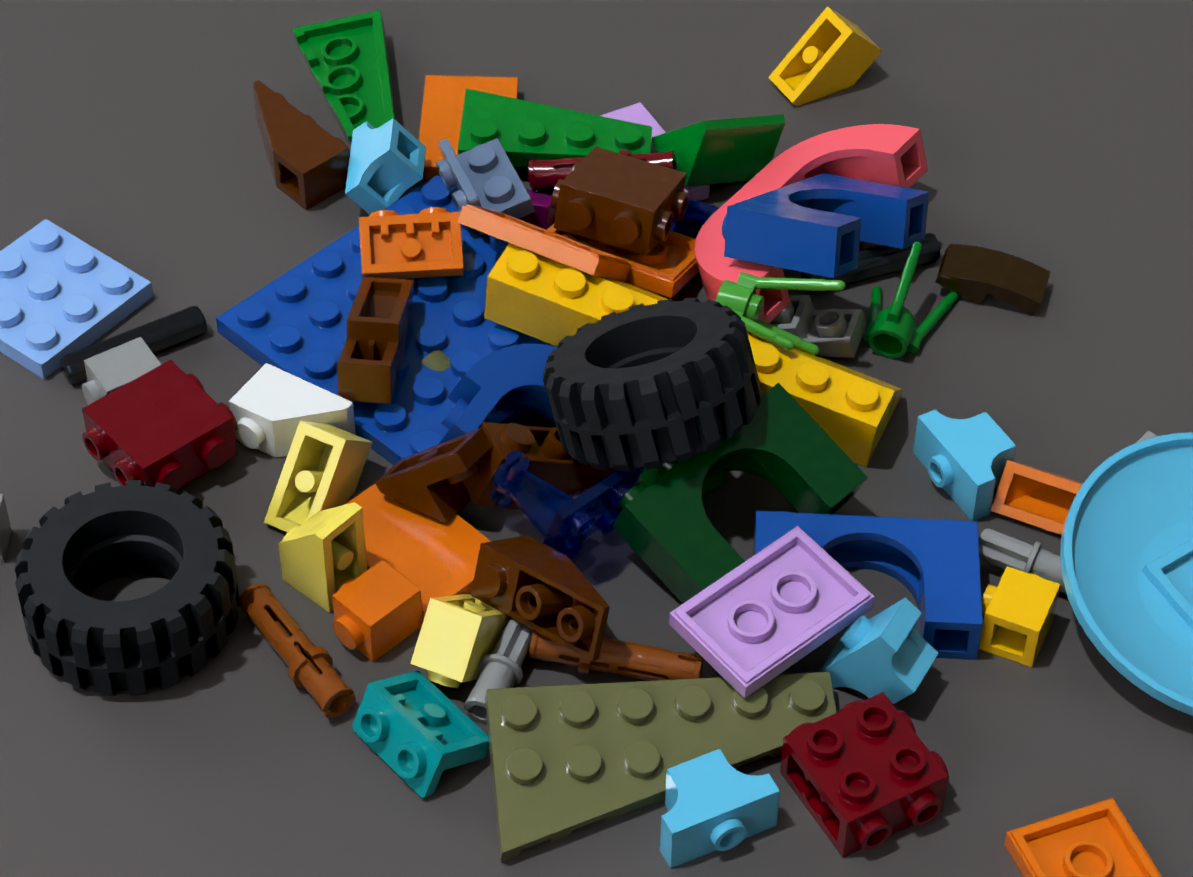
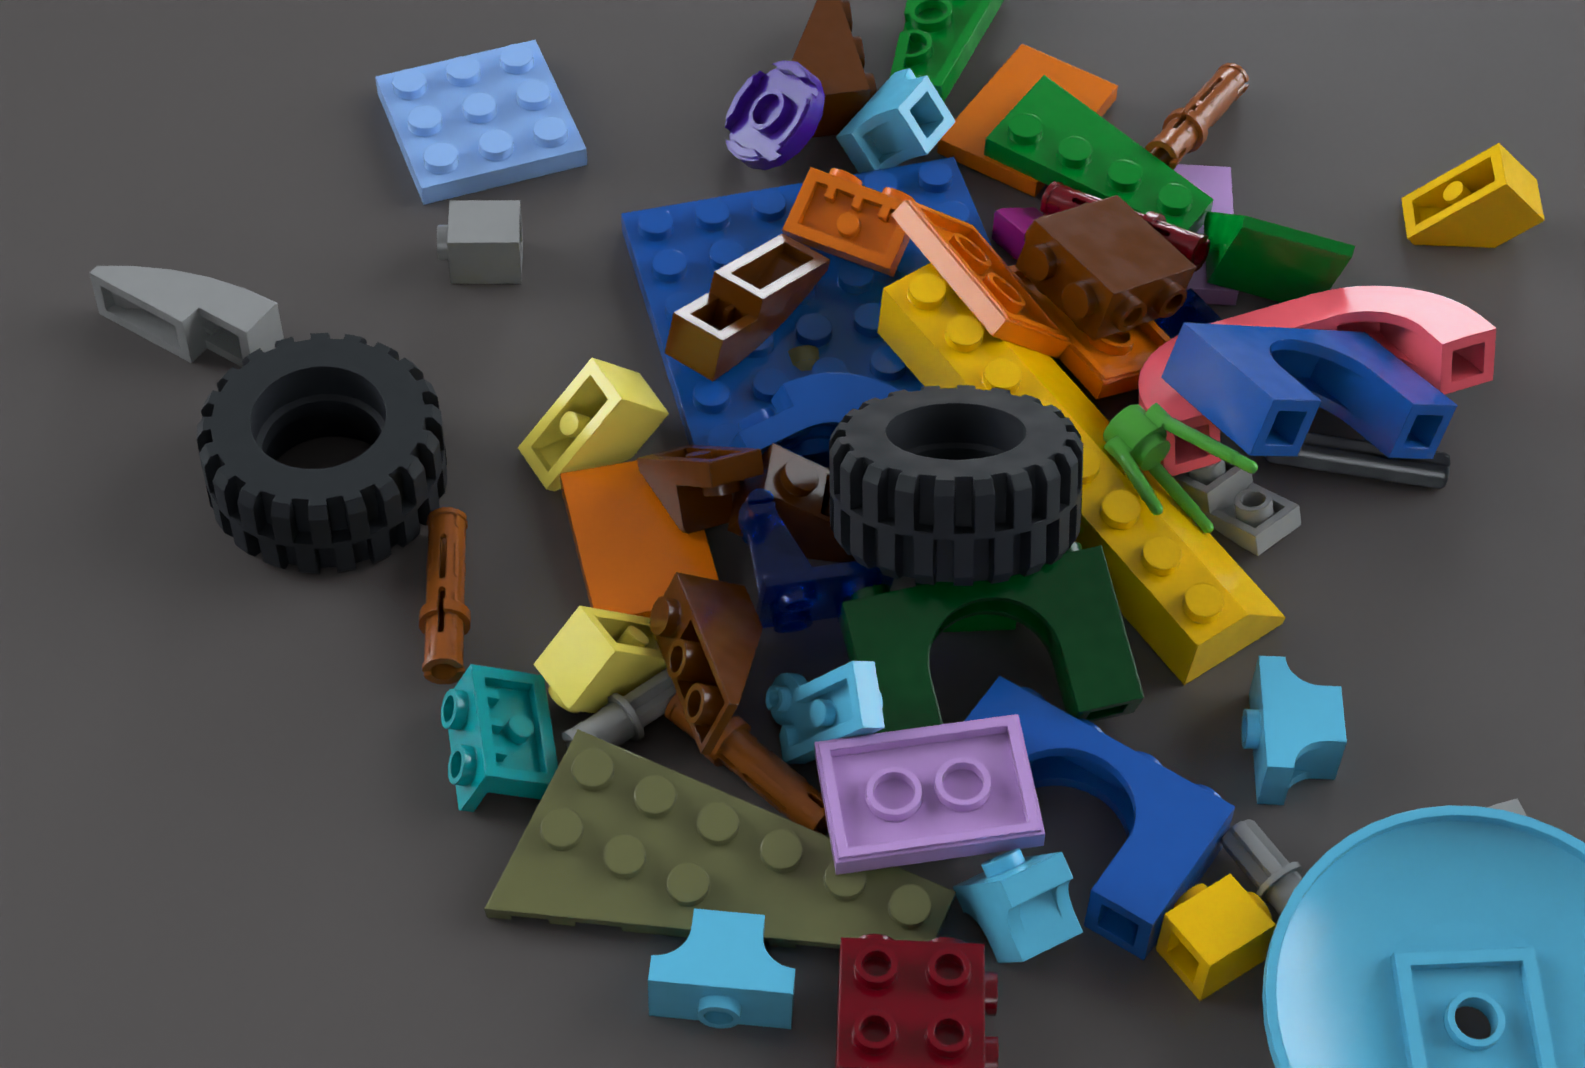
camera: 30 degrees right, 5 degrees up
black axle [60,306,207,385] -> none
dark red brick [82,360,237,491] -> none
white slope [229,363,355,458] -> none
light yellow slope [278,502,367,613] -> none
orange brick [332,559,423,662] -> none
sand blue bracket [436,138,535,235] -> none
green plant [863,242,960,359] -> none
dark brown slope [935,244,1051,316] -> none
orange slope [990,460,1083,535] -> none
none -> dark purple tile [725,60,825,170]
none -> medium azure hinge [766,661,885,764]
none -> dark orange pin [1145,63,1249,170]

